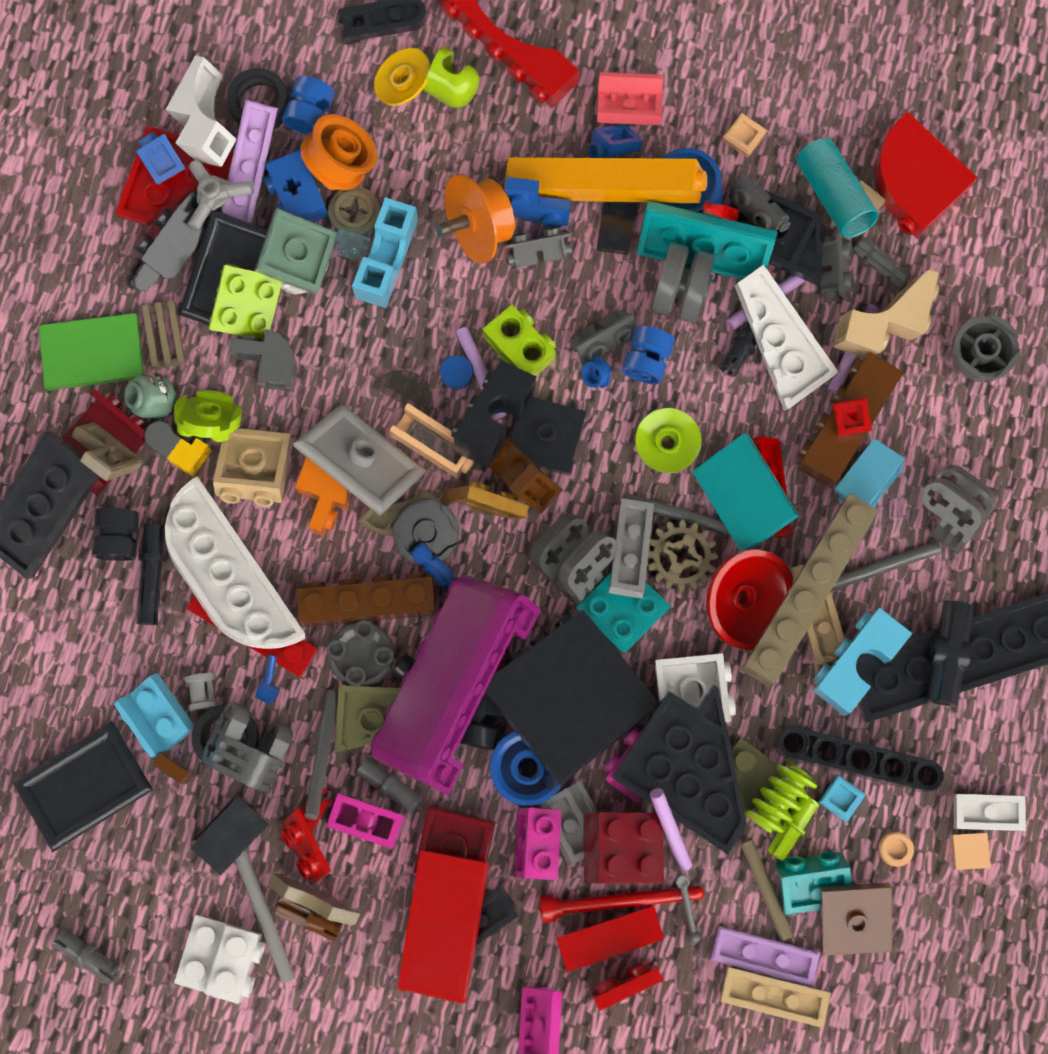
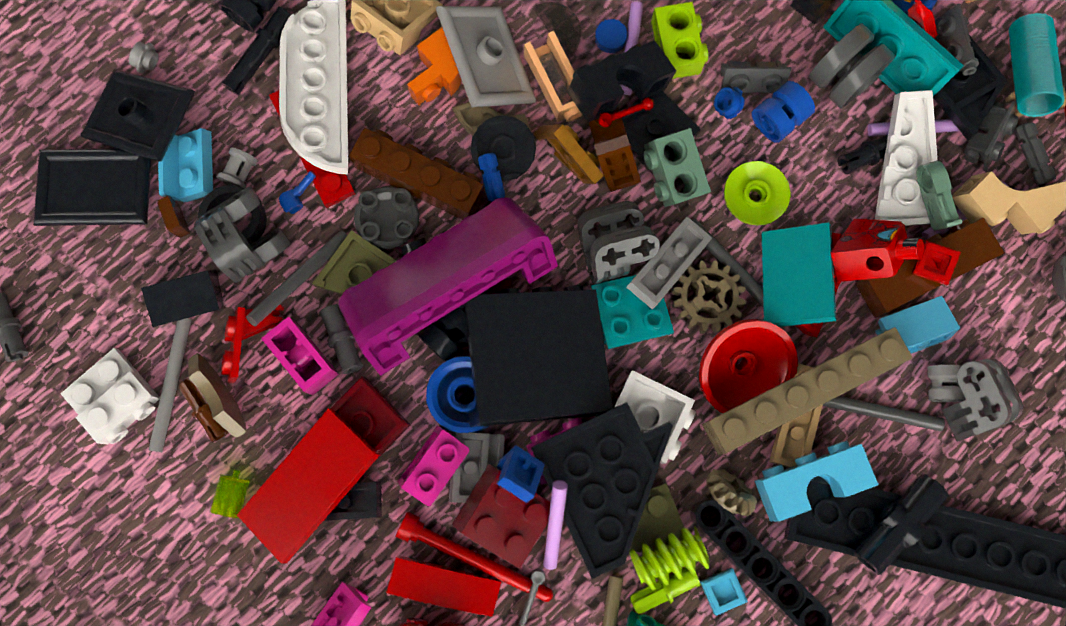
camera: 30 degrees right, 0 degrees up
none -> black piece [81,70,195,162]
none -> light grey plate [129,42,159,73]
none -> clear neon green piece [210,470,250,518]
none -> blue bracket [497,445,545,503]
none -> red hinge [598,98,654,127]
none -> sand green brick [644,128,711,207]
none -> dark tan gear [706,469,757,516]
none -> red torso [830,219,924,281]
none -> sand green piece [916,160,962,231]
none -> light grey wheel [927,365,965,402]

